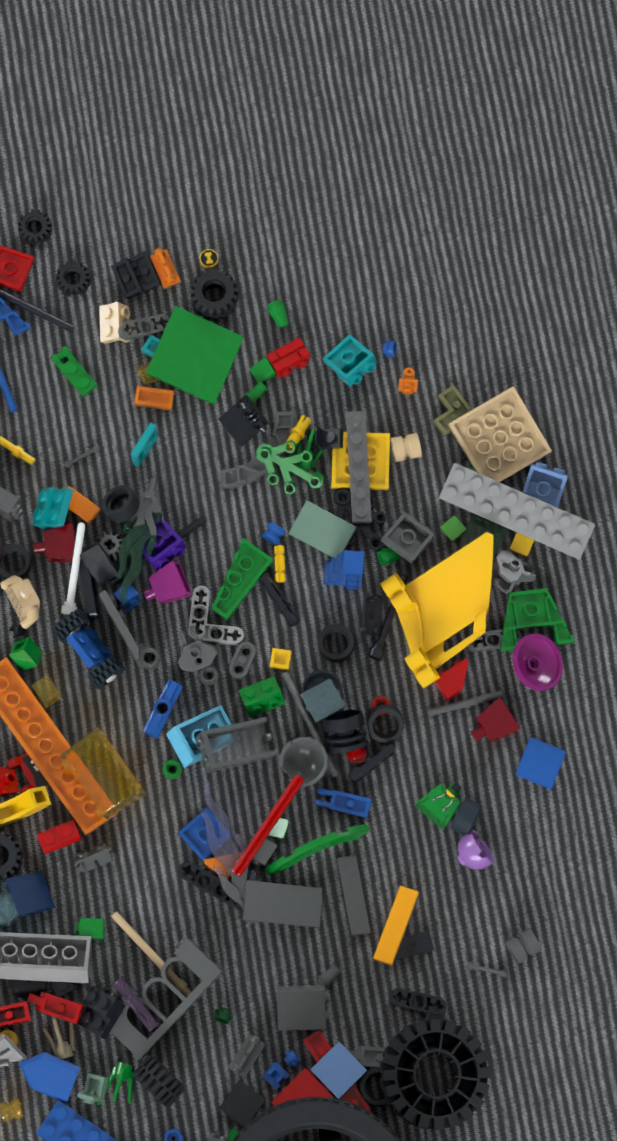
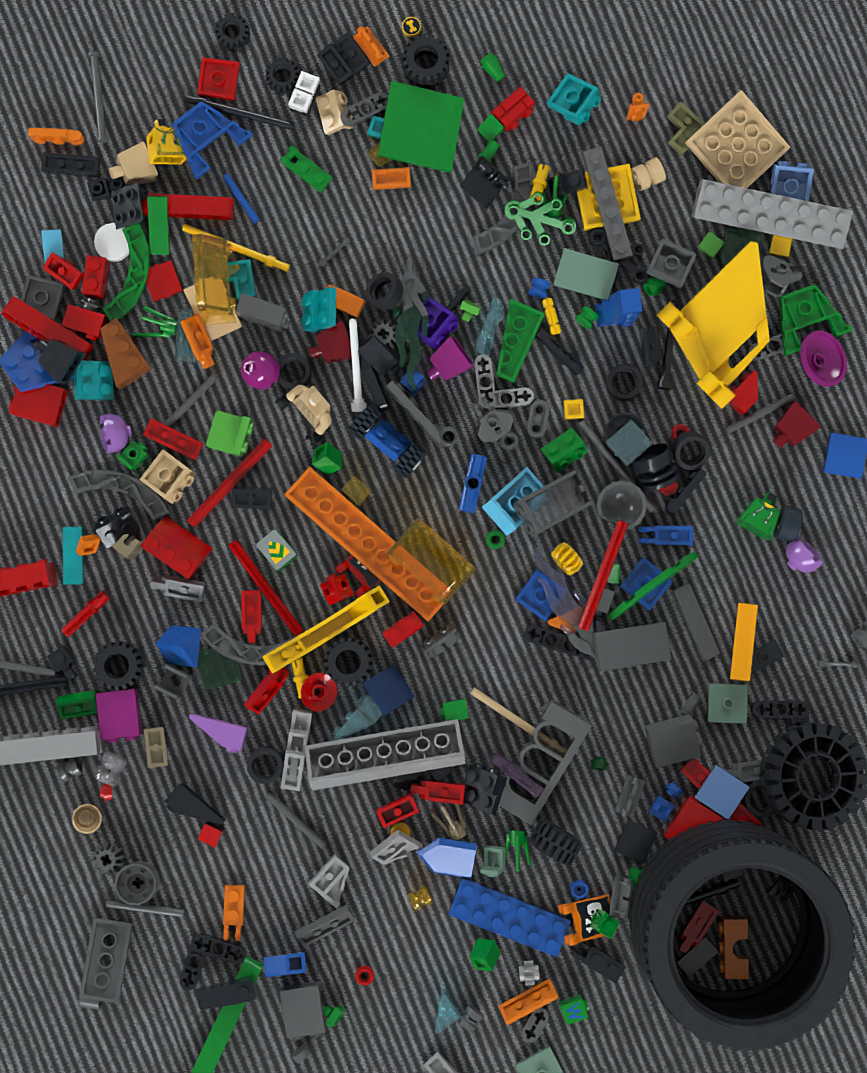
camera: 15 degrees left, 10 degrees up
teal tile [131,422,158,467] -> none
blue plate [383,339,397,358] -> none
none -> white hips [288,71,321,117]
none -> bright green tile [460,299,482,322]
none -> clear light blue piece [476,298,504,355]
none -> yellow gear [551,542,583,575]
none -> green wheel [575,306,599,330]
none -> blue tile [619,557,673,611]
none -> sand green plate [707,683,748,724]

